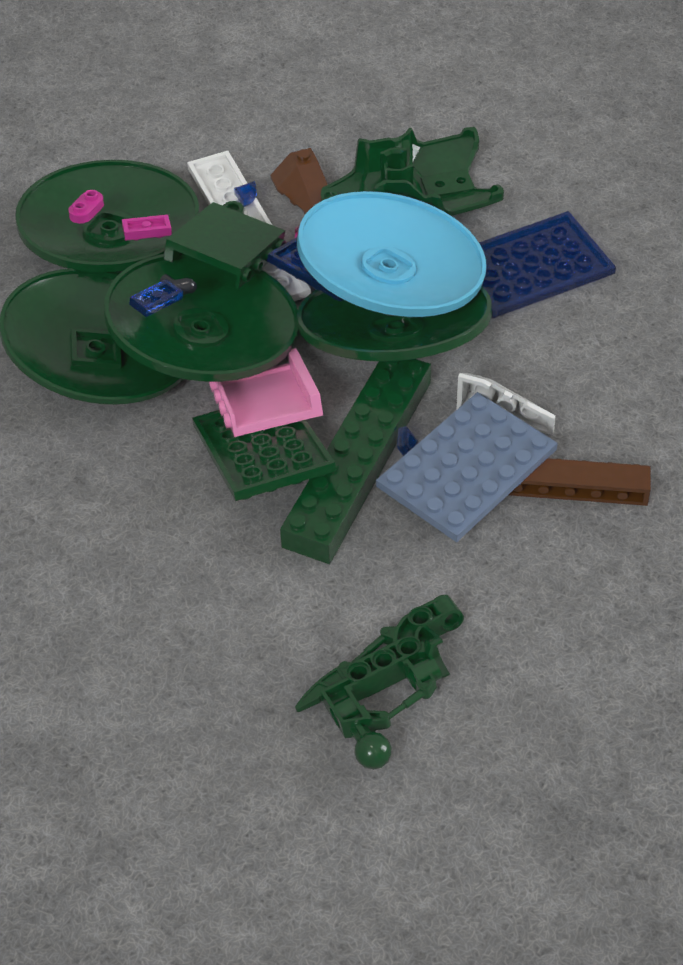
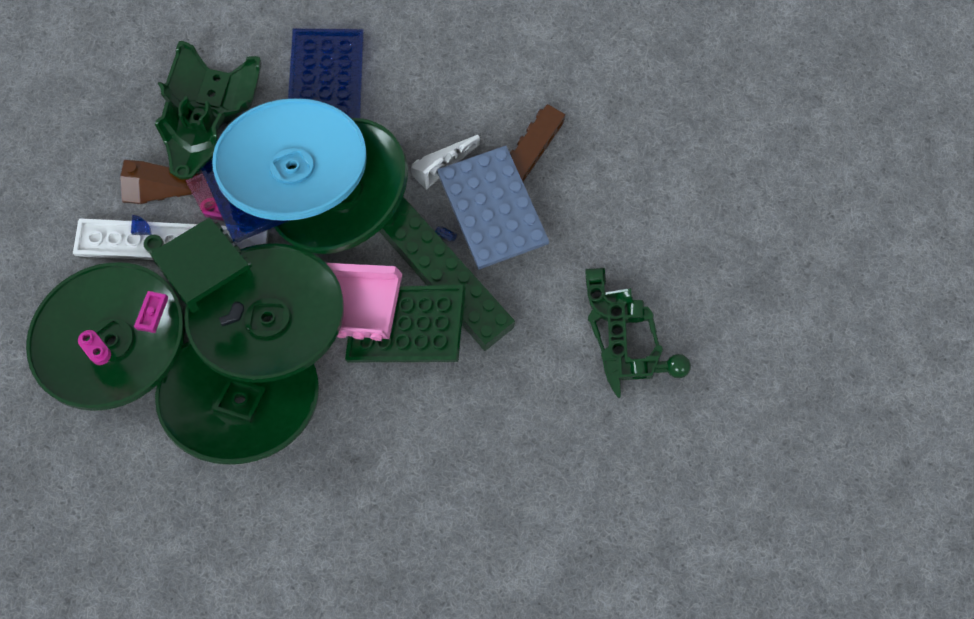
camera: 70 degrees left, 20 degrees up
clear blue plate [129,279,183,317] -> none

